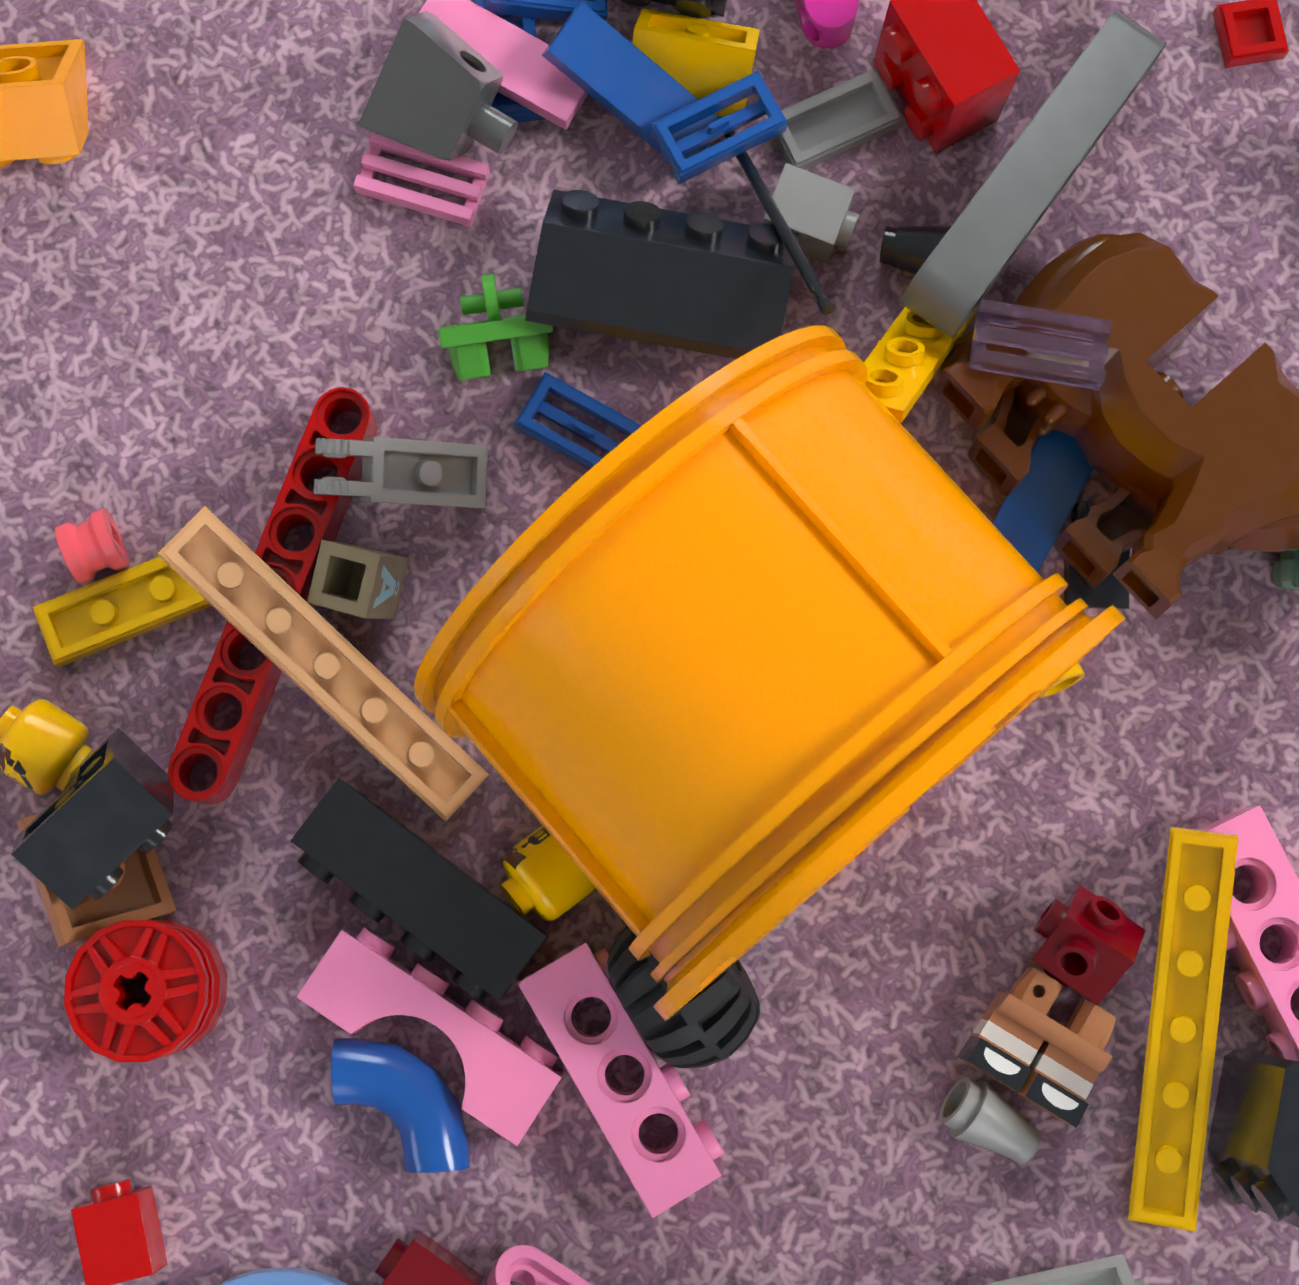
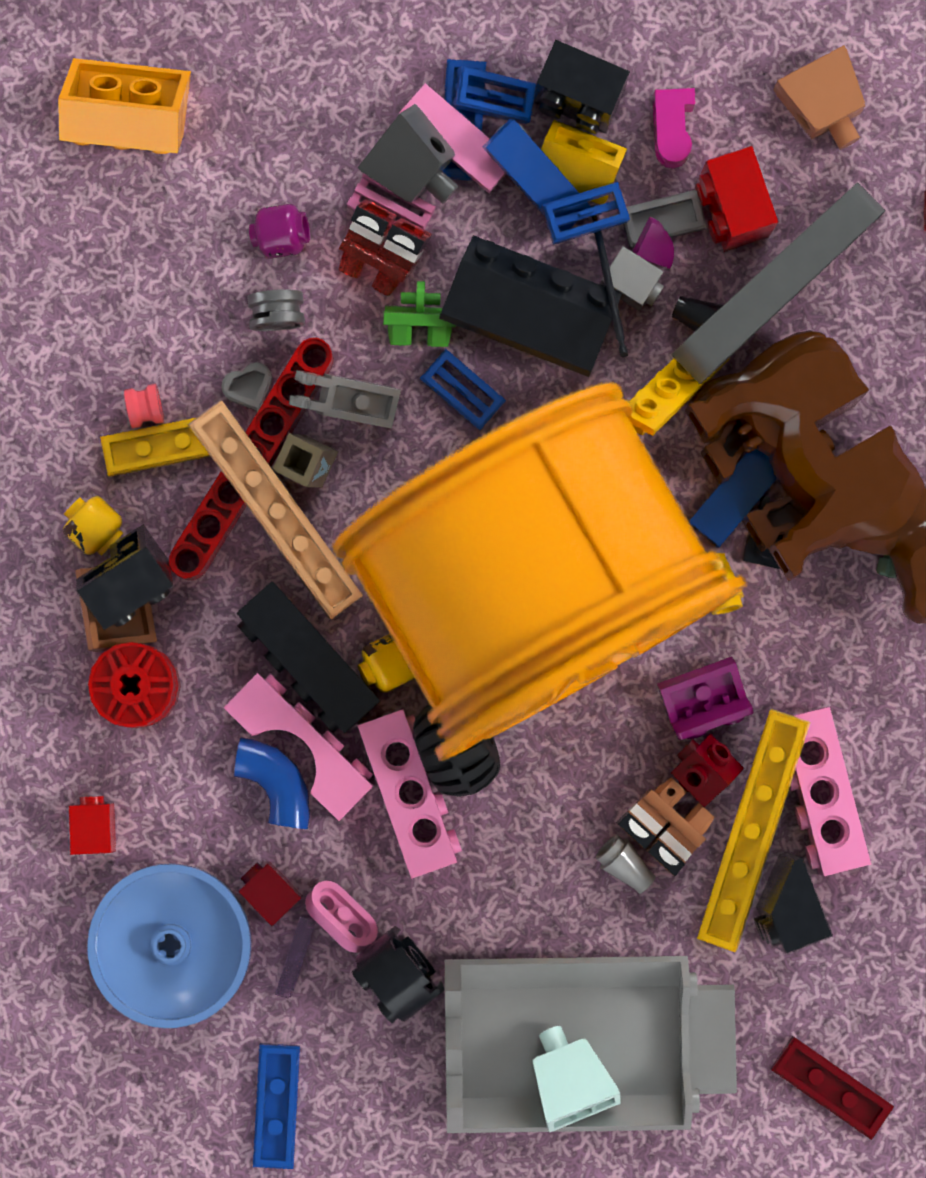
camera: 10 degrees right, 5 degrees up
clear purple tile [968,299,1112,390] -> none
none -> light grey tile [221,362,273,412]
none -> flat silver wheel [247,290,305,331]
none -> magenta head [249,204,310,259]
none -> clear red hips [339,199,432,296]
none -> magenta tile [633,217,674,269]
none -> magenta bracket [657,656,754,740]

